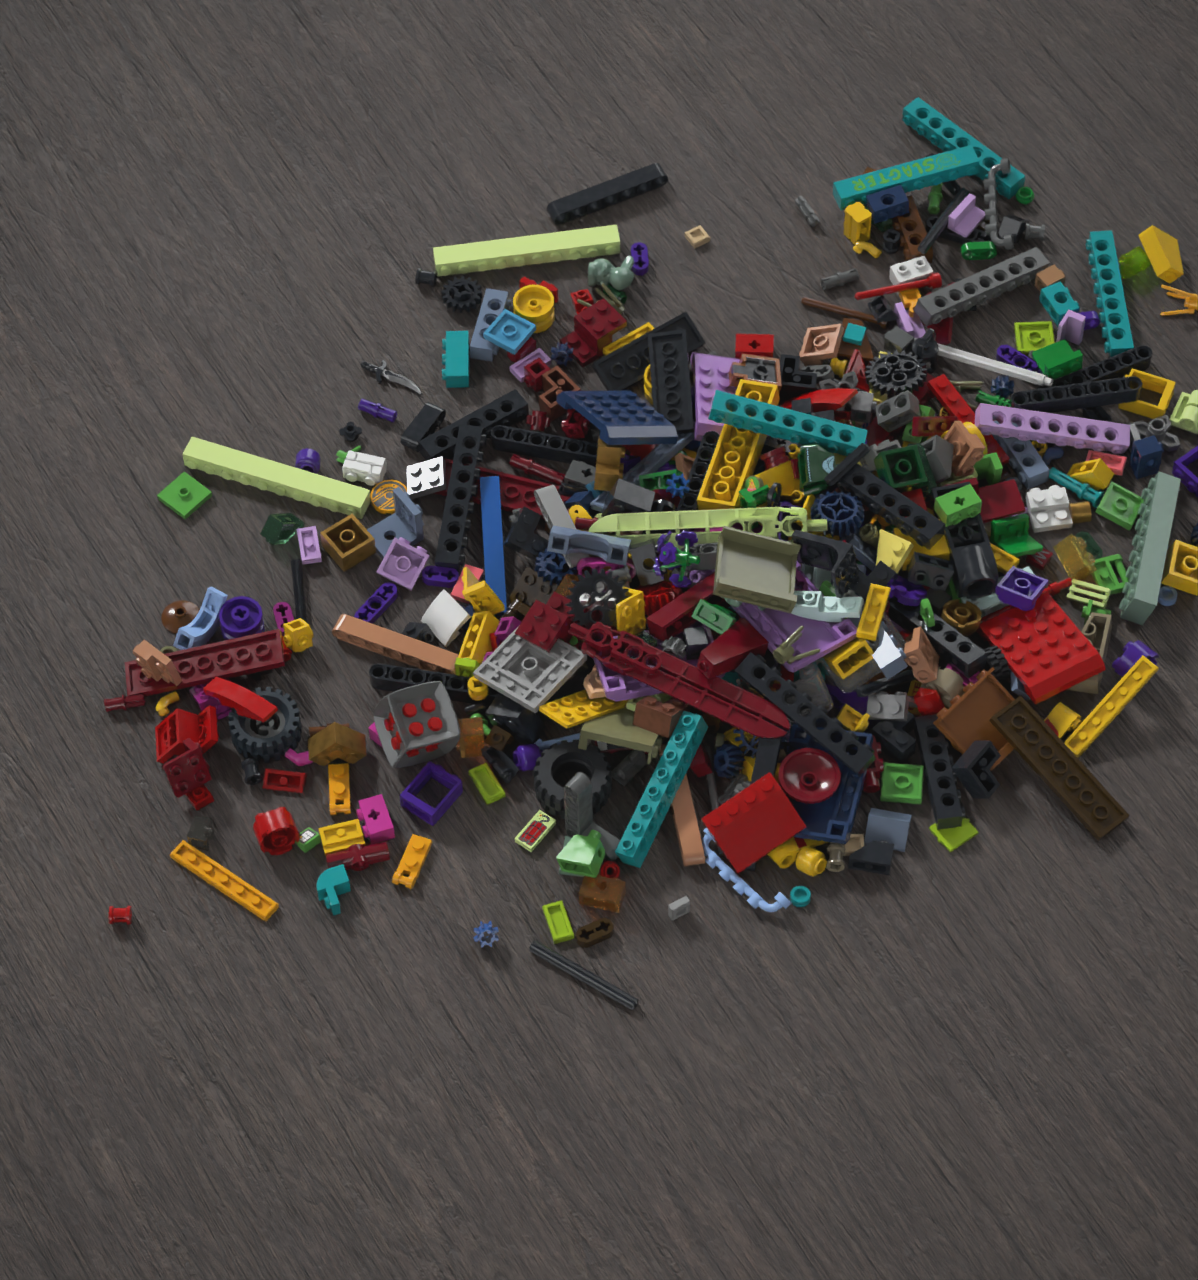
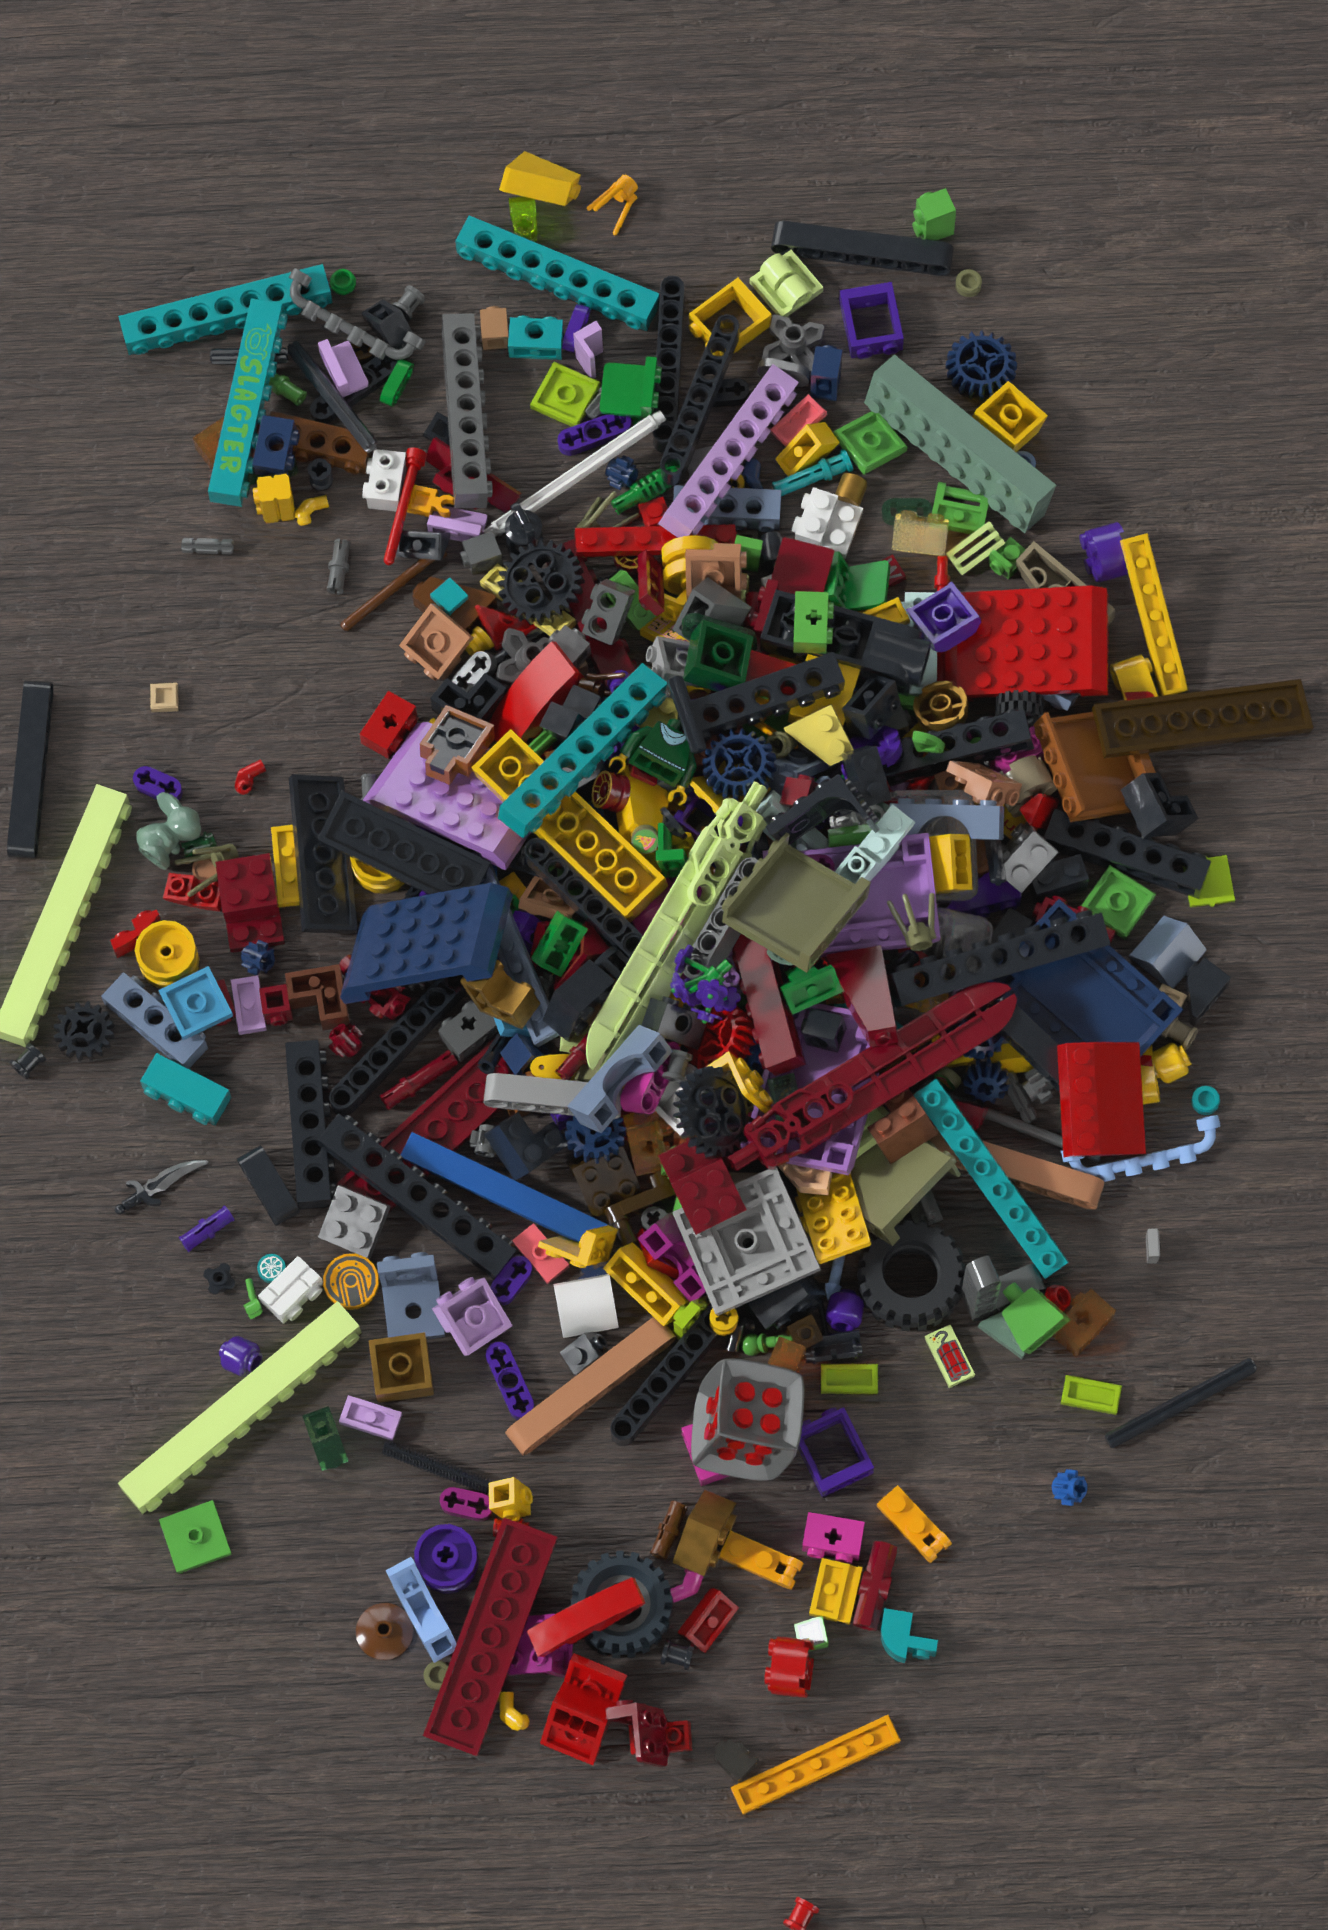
camera: 60 degrees left, 15 degrees up
dark red axle [104,694,145,712] -> none
nougat plate [133,640,182,686] -> none
dark brown beam [576,918,614,948] -> none
dark grey gear [661,636,687,659] -> none
blue gear [666,473,690,498] -> none
dark red dish [778,748,841,804] -> none
yellow bracket [836,704,870,733] -> none
yellow tile [856,583,891,641] -> none
none -> red arm [235,759,266,795]
none -> teal tile [257,1254,286,1283]

